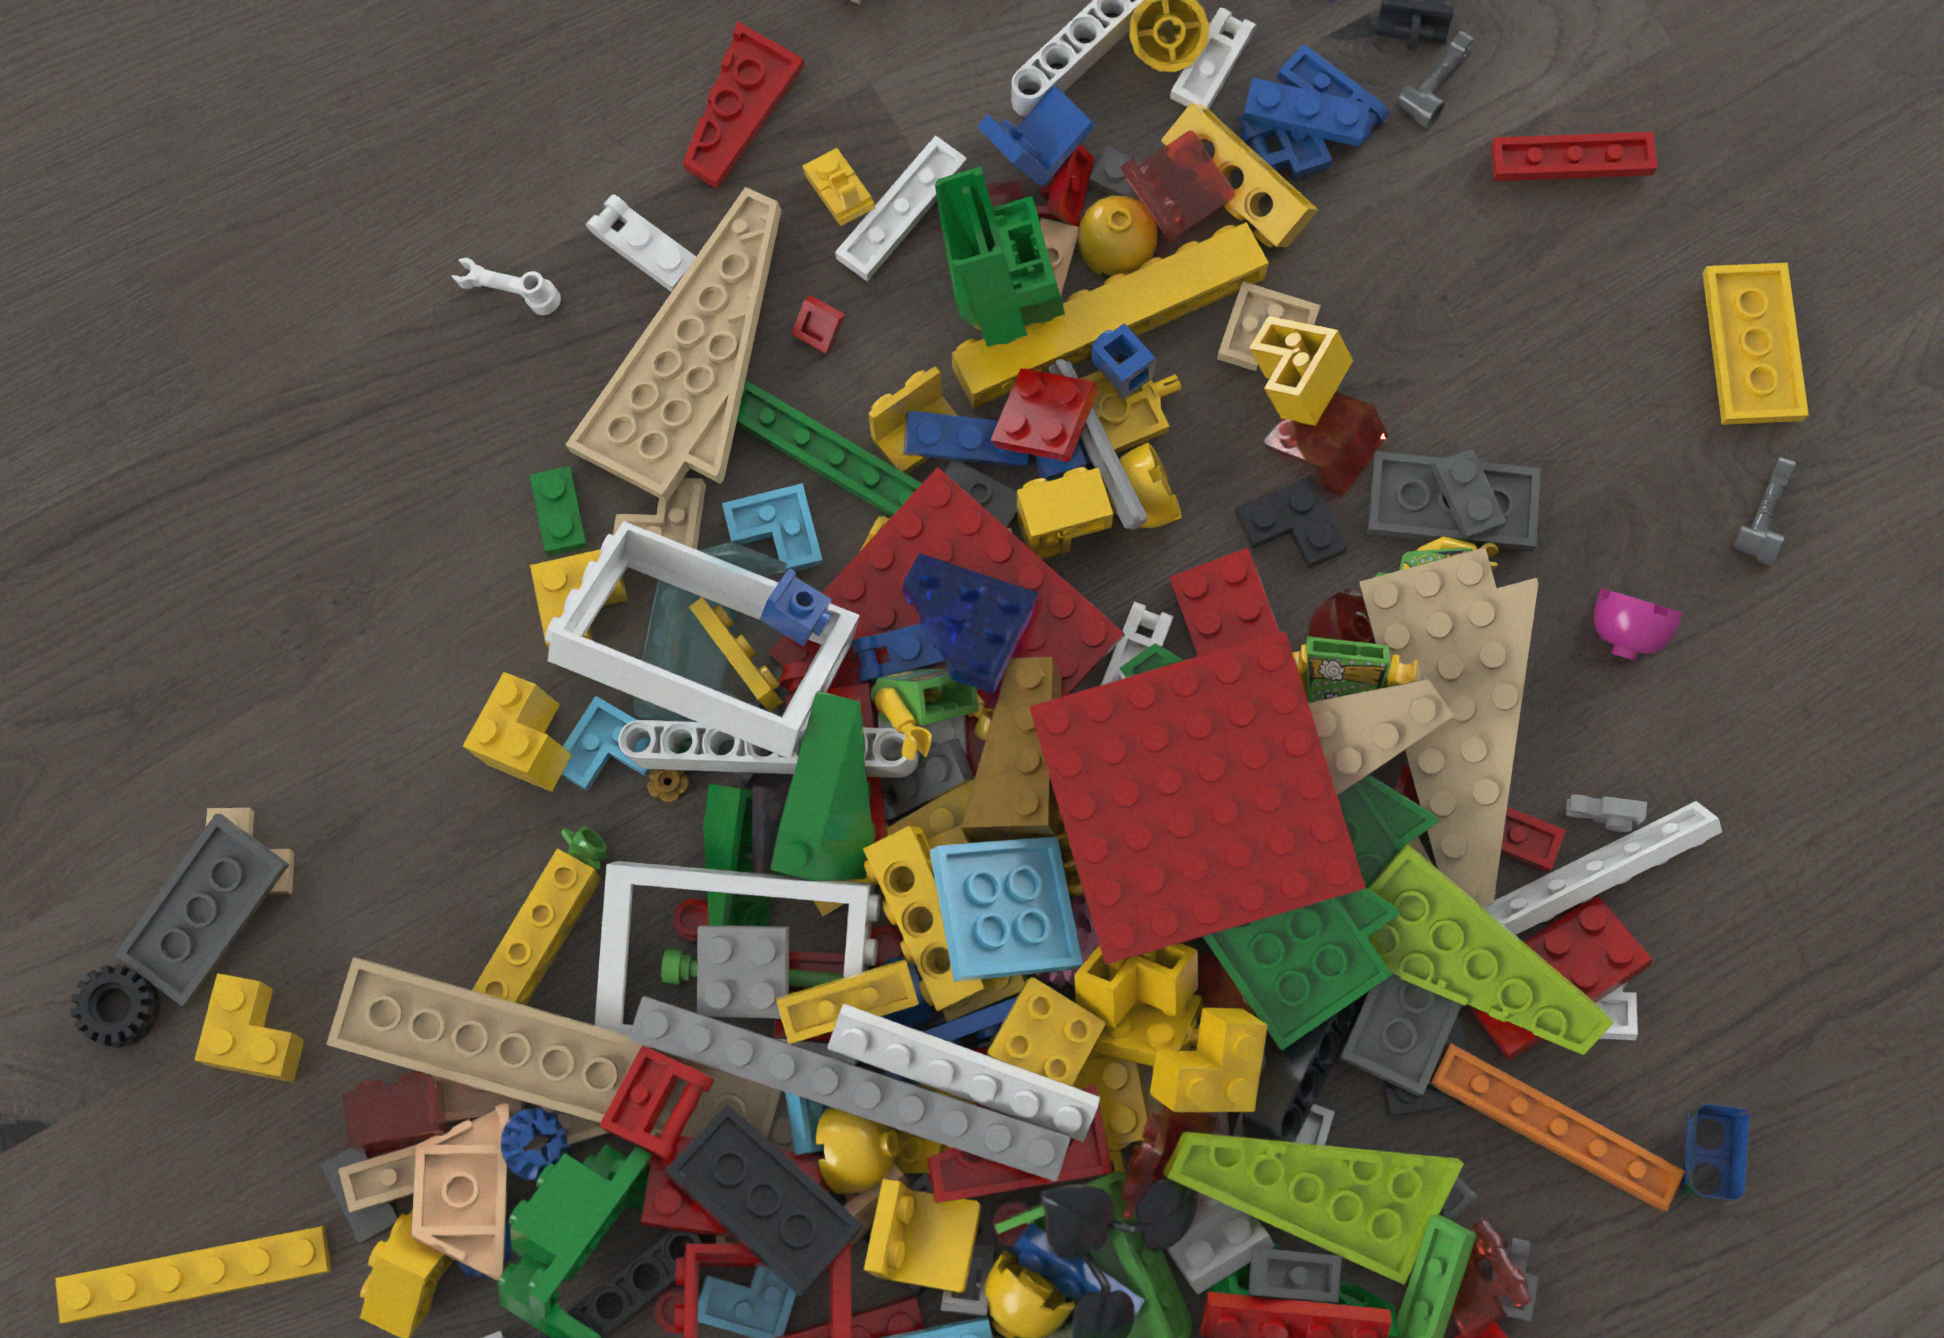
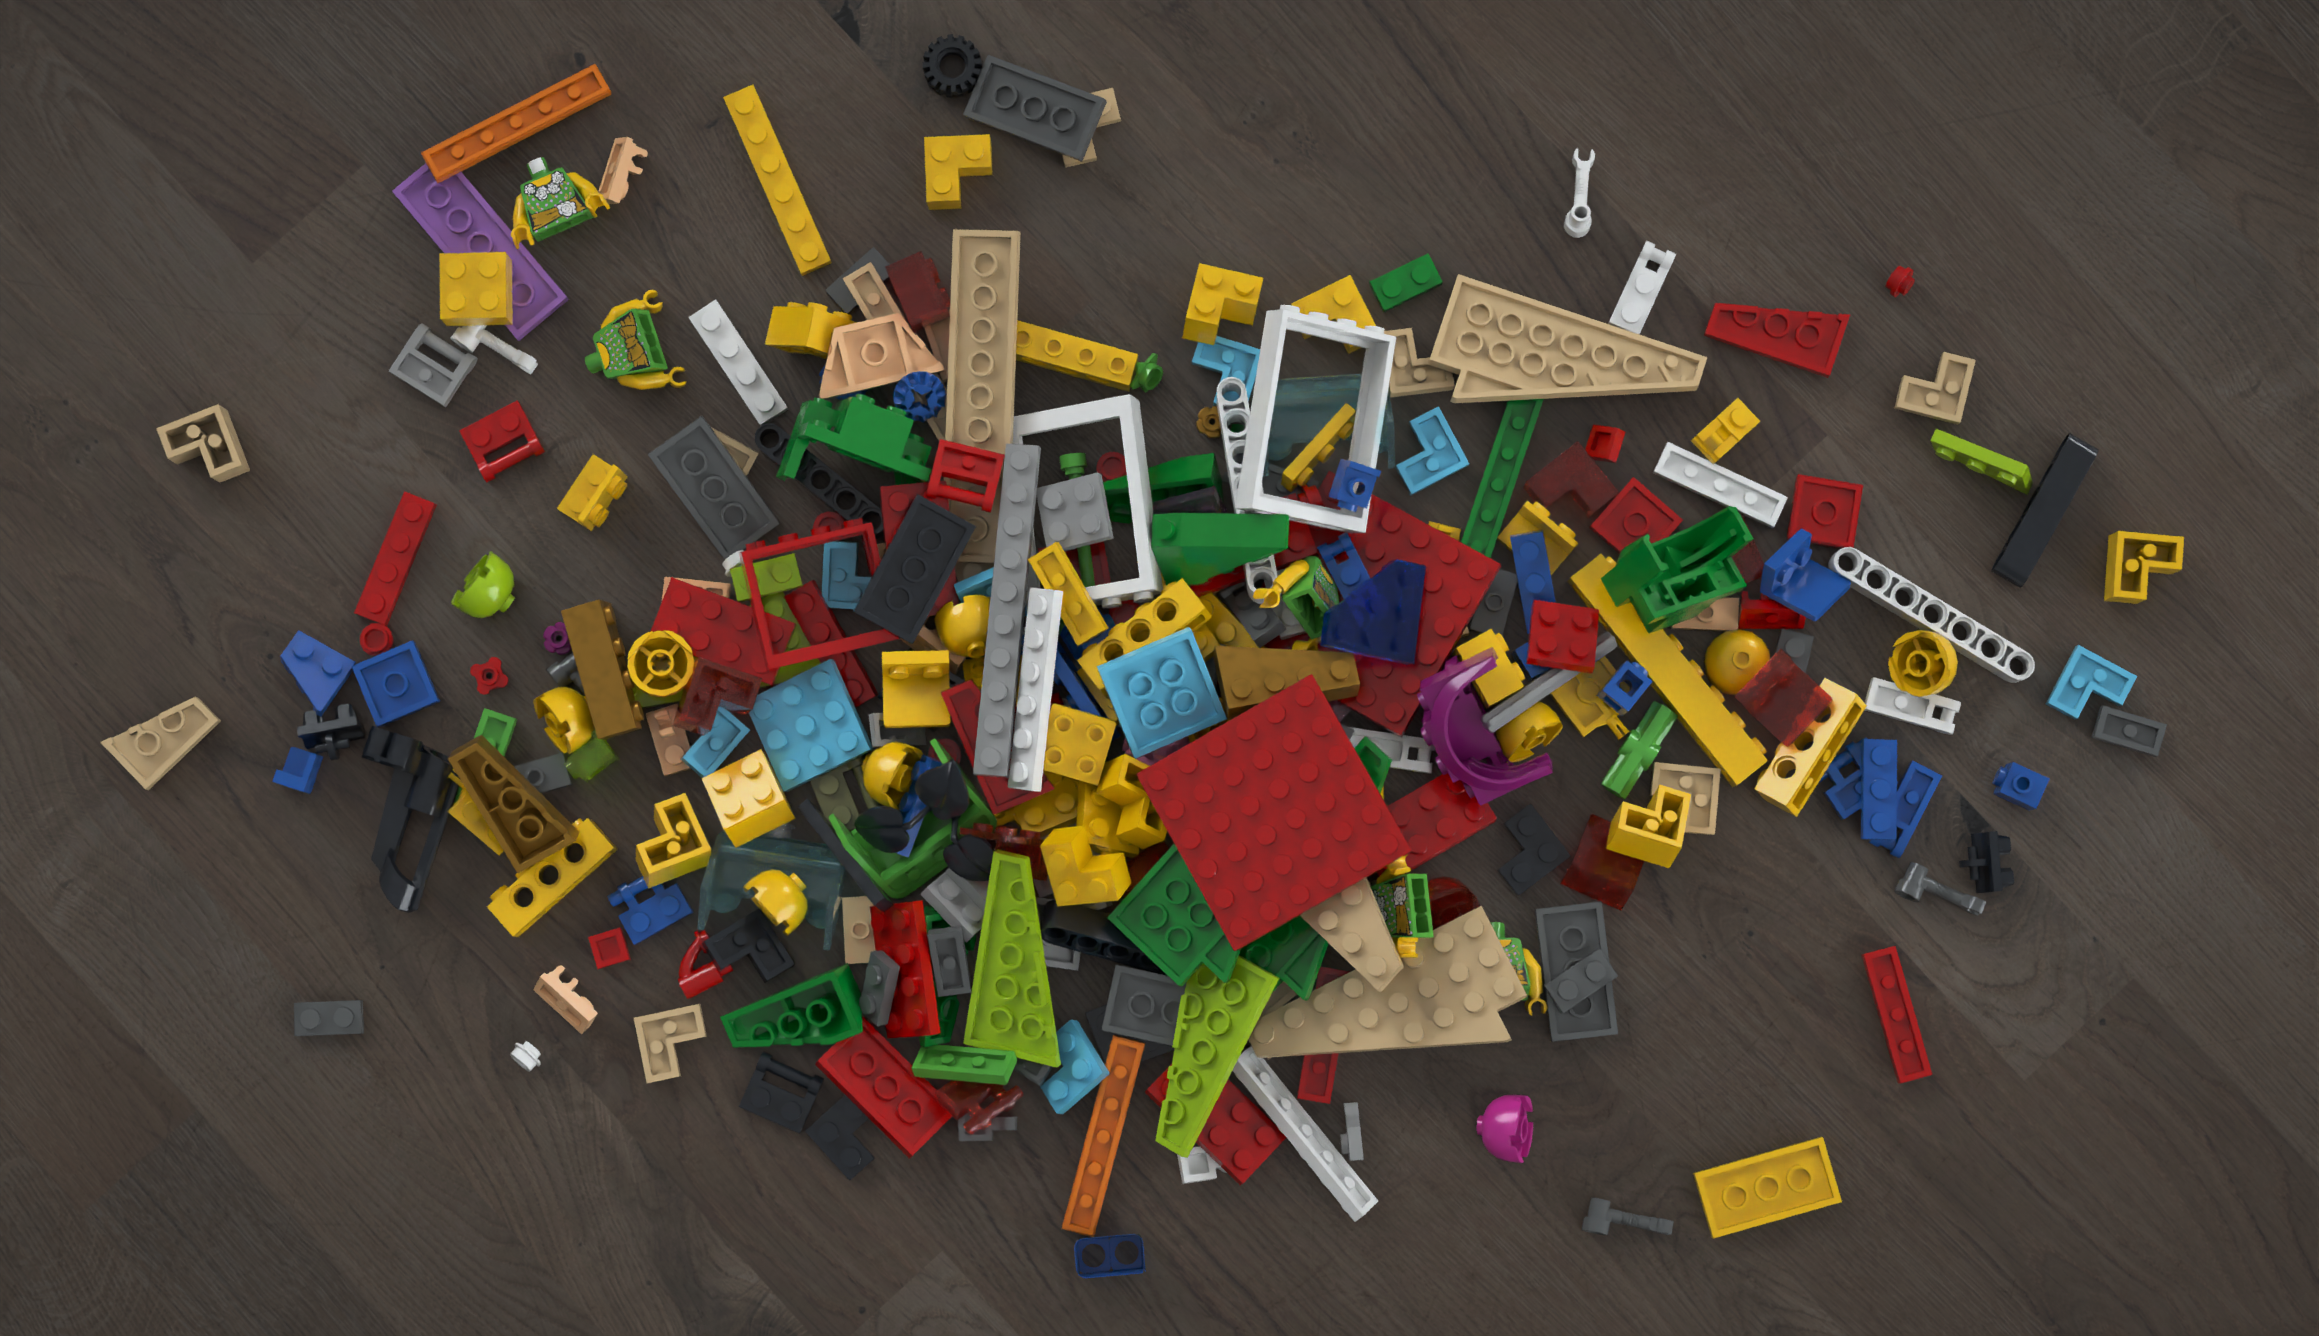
camera: 75 degrees right, 10 degrees up
none -> medium azure plate [1040,1020,1110,1114]
none -> magenta piece [1417,647,1553,806]
none -> clear red brick [1523,441,1619,518]
none -> red plate [1589,477,1683,554]
none -> bright green piece [1600,701,1678,800]
none -> red plate [1786,474,1863,549]

